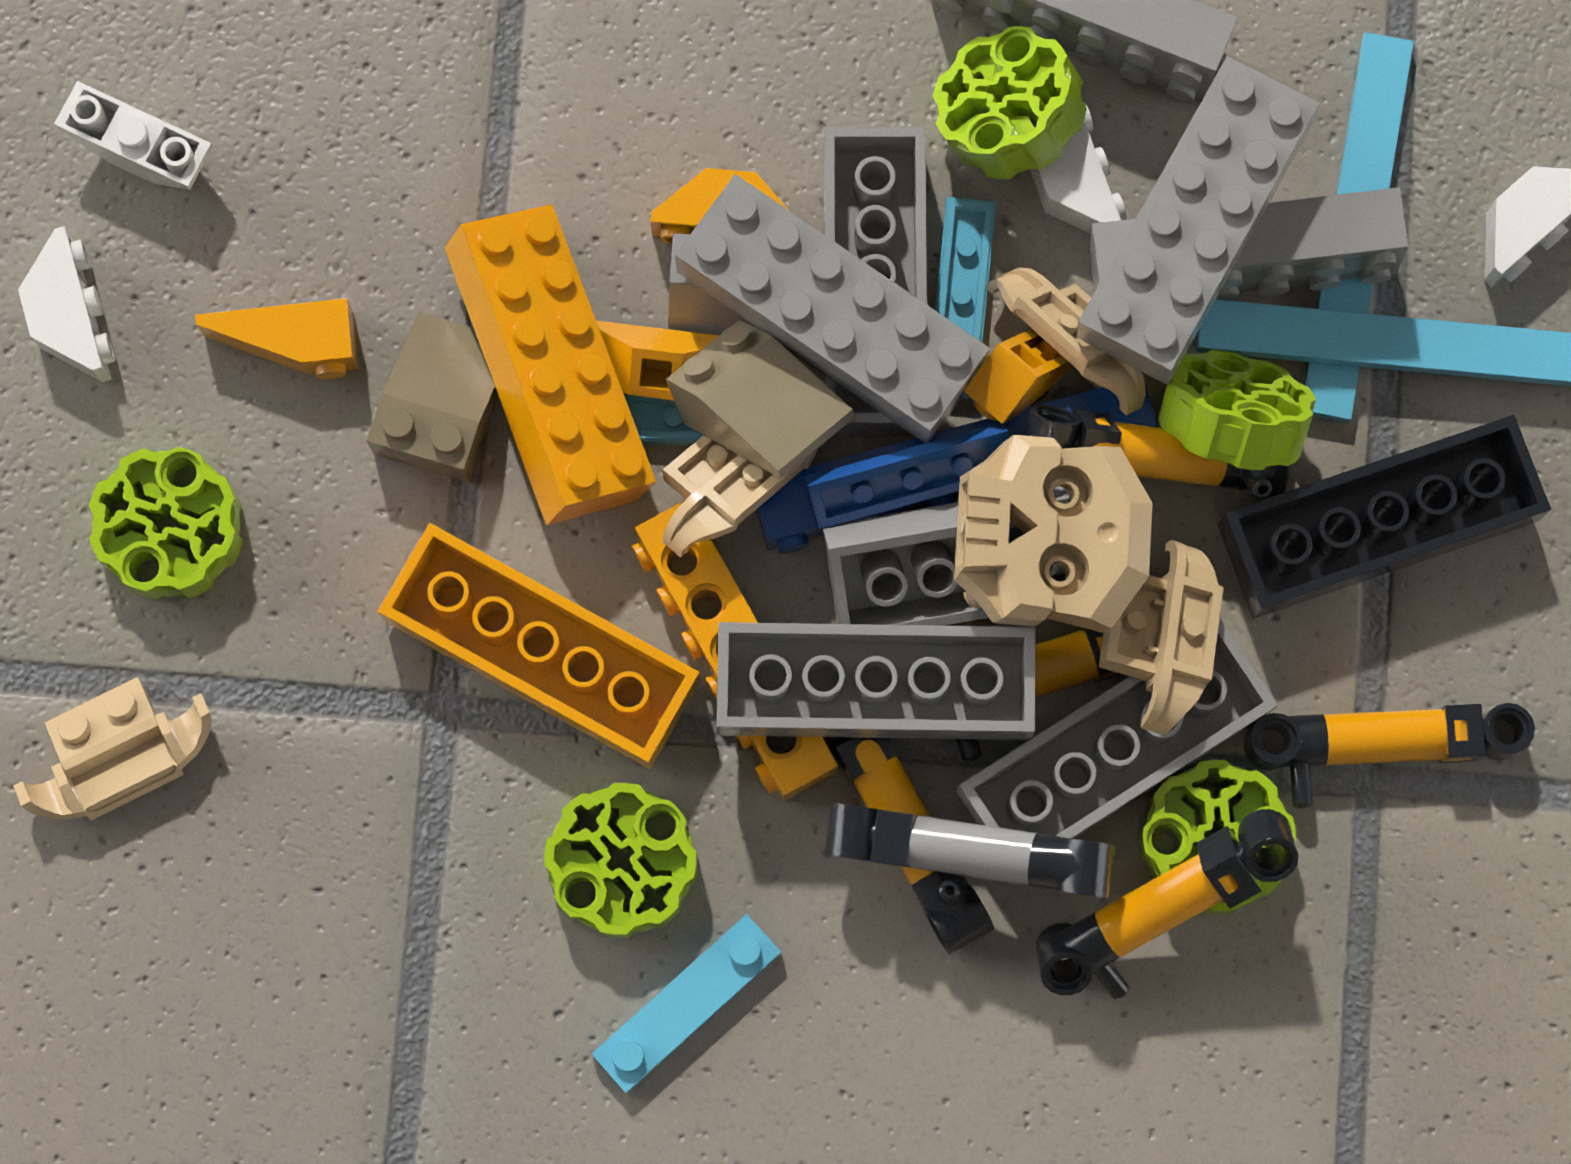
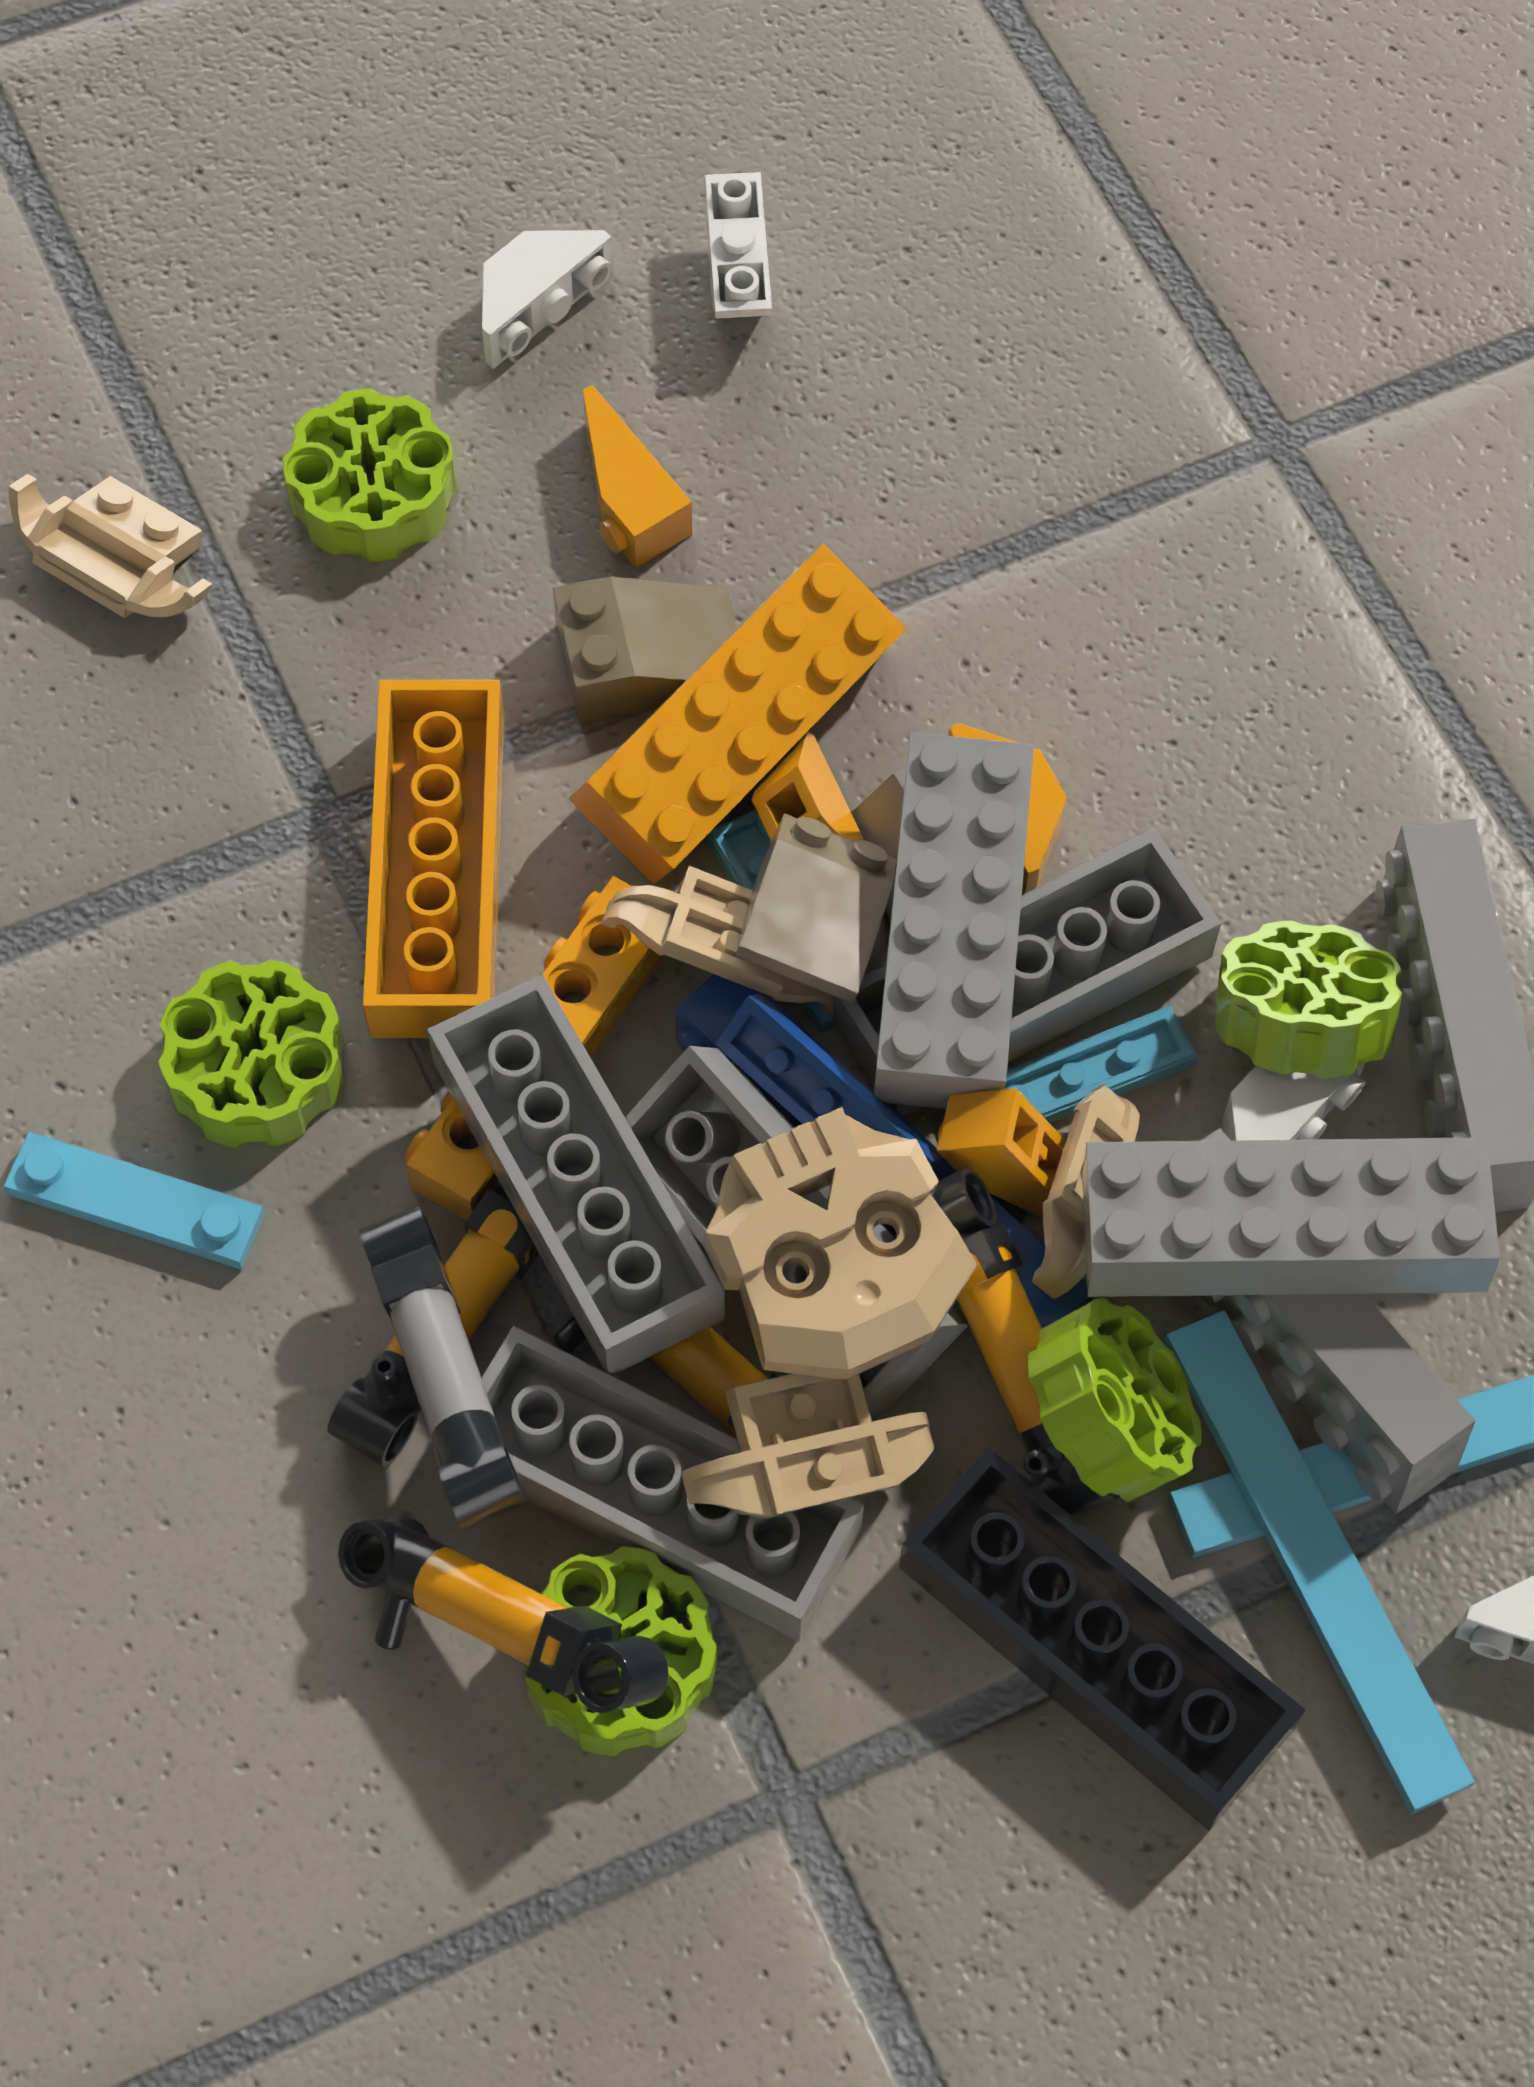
camera: 60 degrees right, 15 degrees down
piece [1243,703,1535,808] -> none

